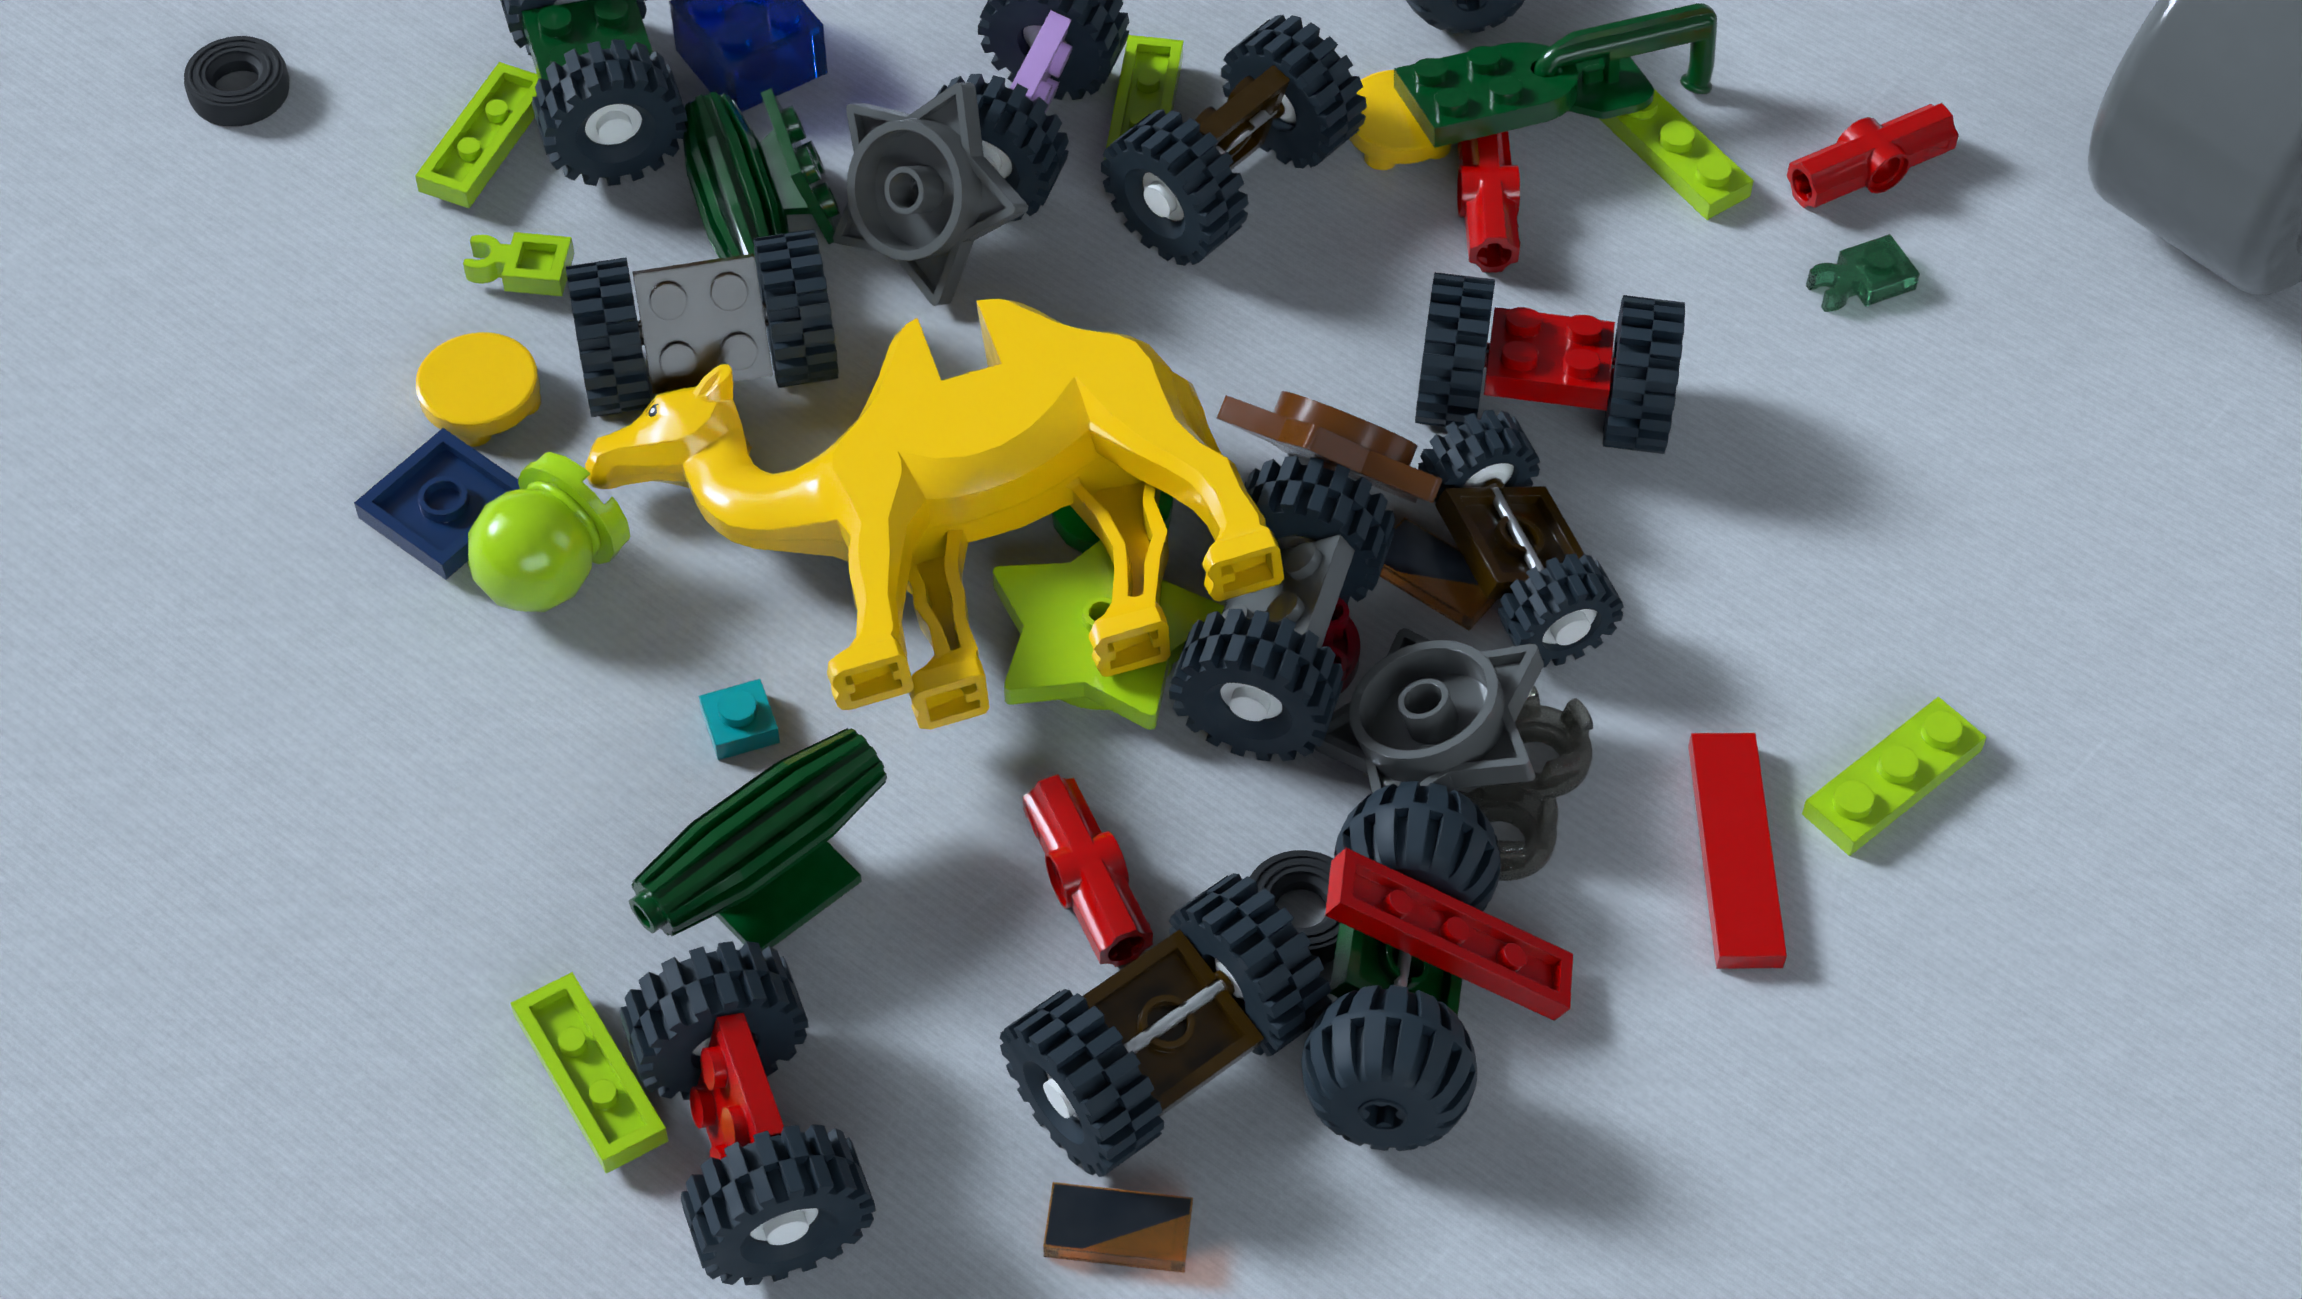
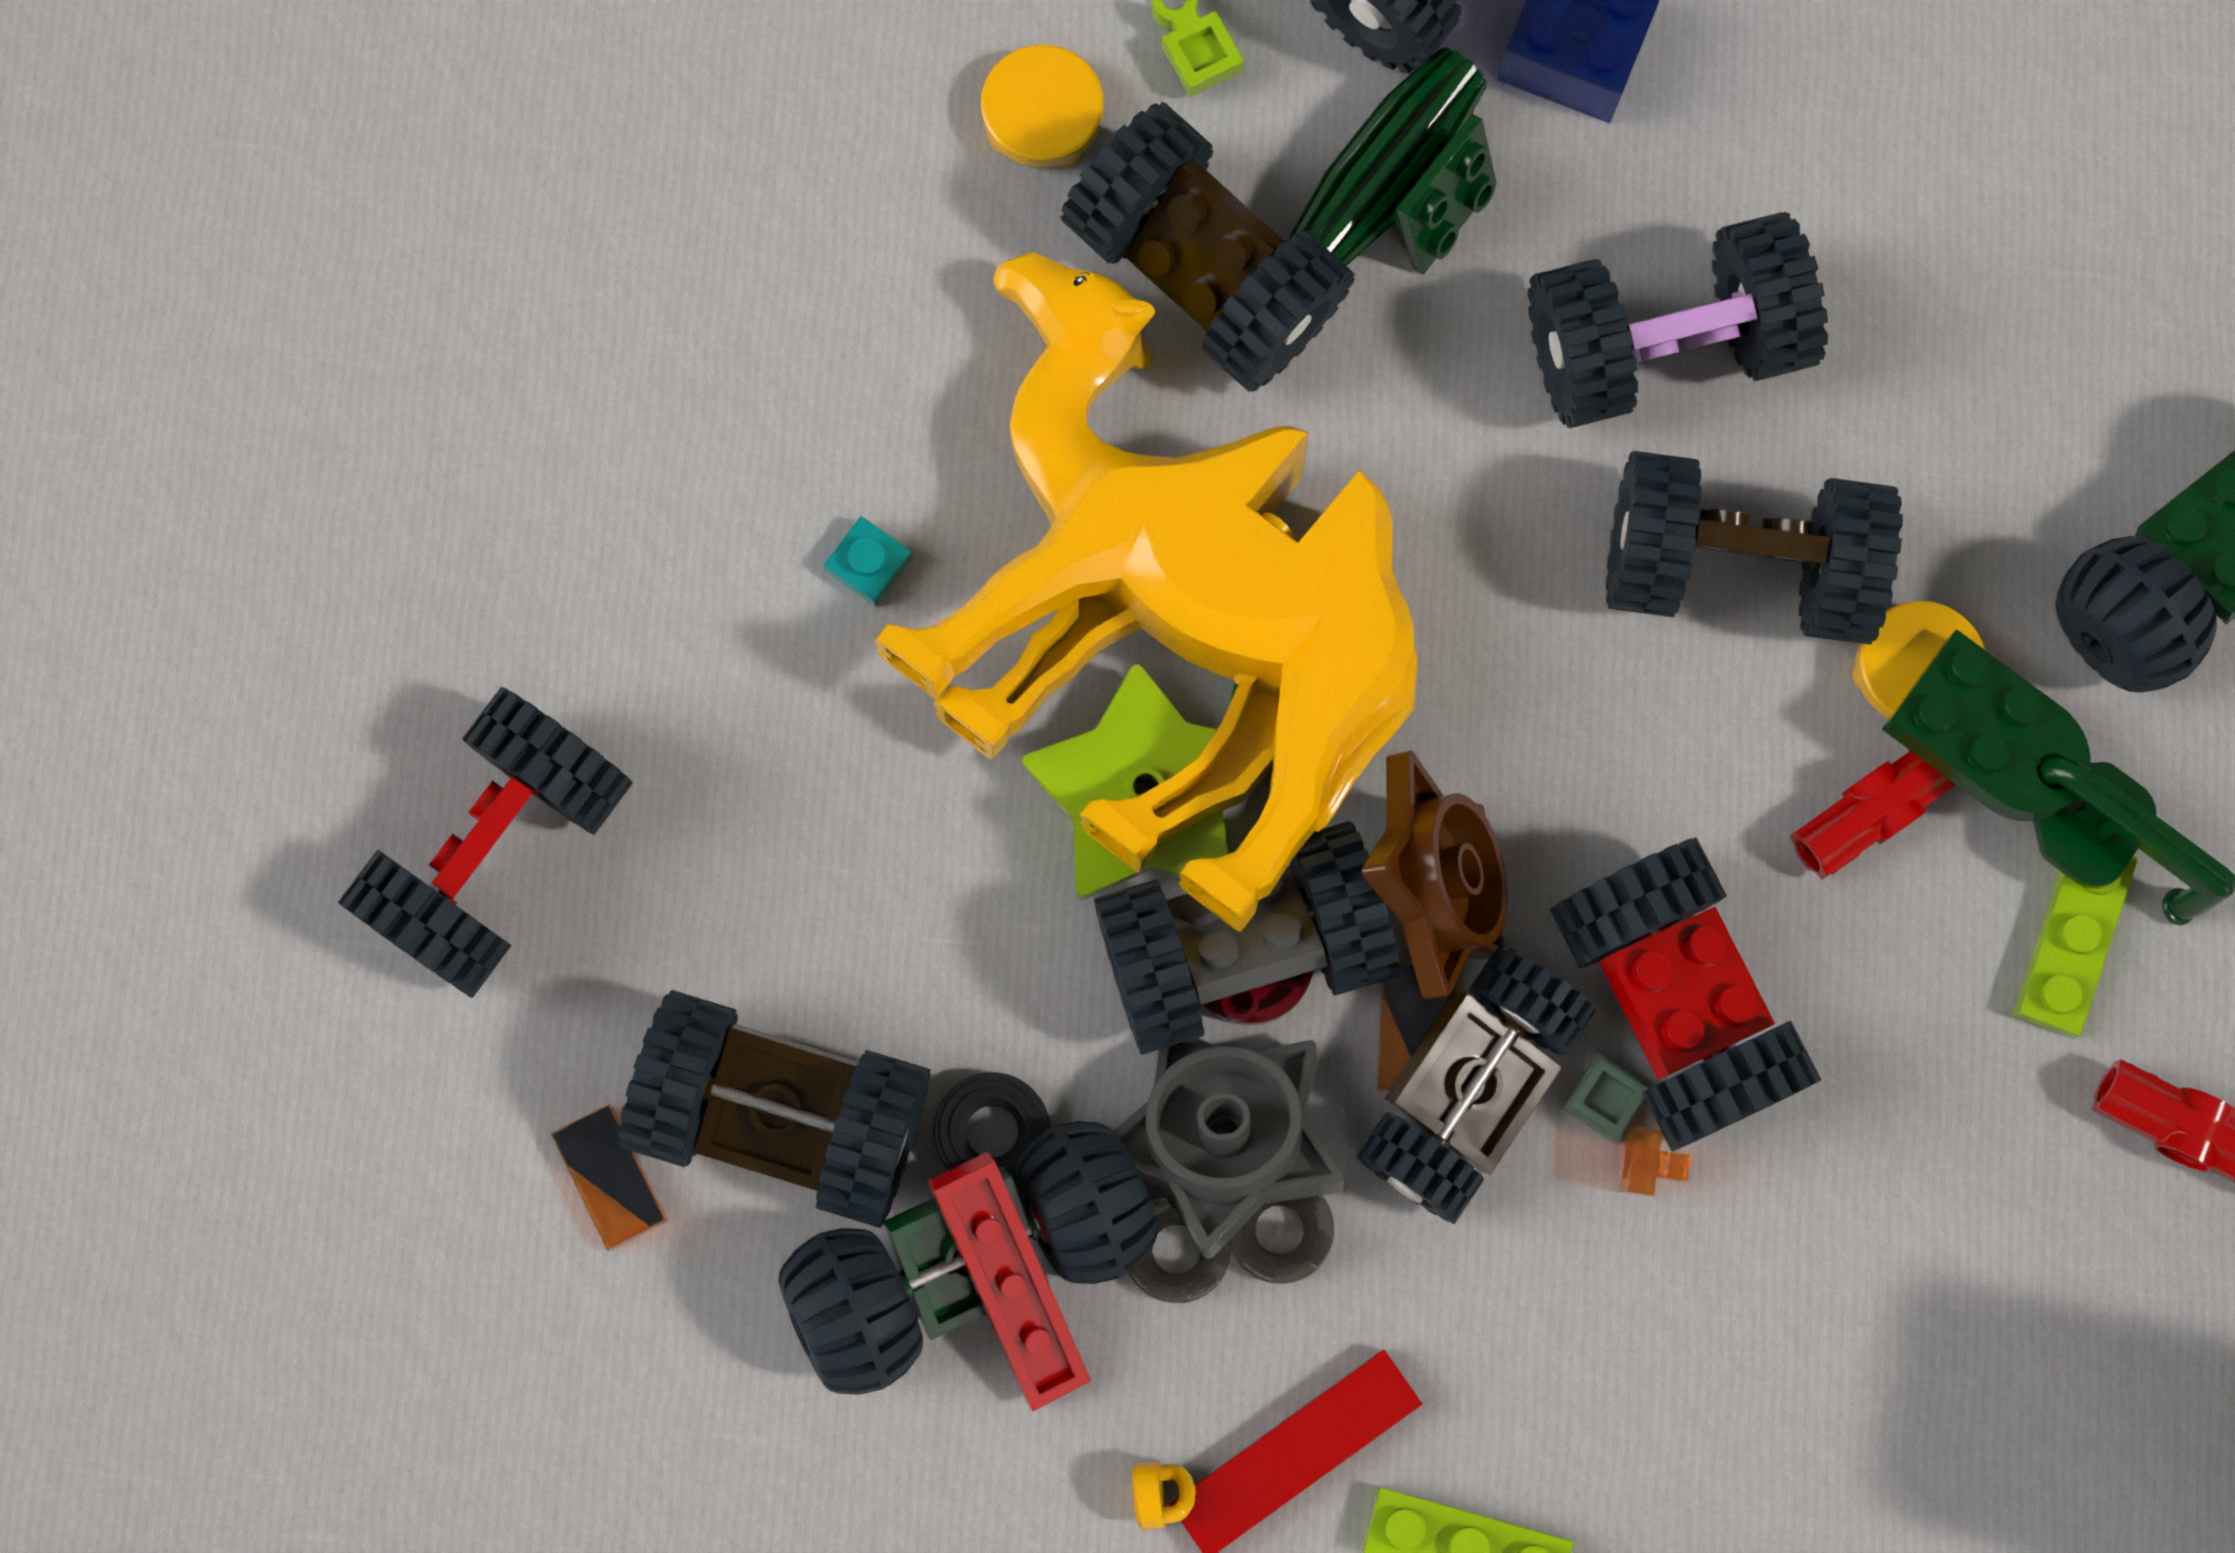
camera: 55 degrees right, 25 degrees up
dark blue plate [354,428,520,580] -> none
lime tile [468,452,631,612] -> none
lime plate [510,972,669,1174] -> none
dark green plate [629,728,887,951] -> none
dark grey plate [833,82,1028,306] -> none
red piece [1022,774,1153,967] -> none
lime plate [1104,35,1184,160] -> none
clear green plate [1806,234,1920,312] -> none
none -> yellow tile [1132,1461,1196,1530]
none -> sand green tile [1561,1053,1651,1144]
none -> clear orange tile [1619,1126,1691,1196]

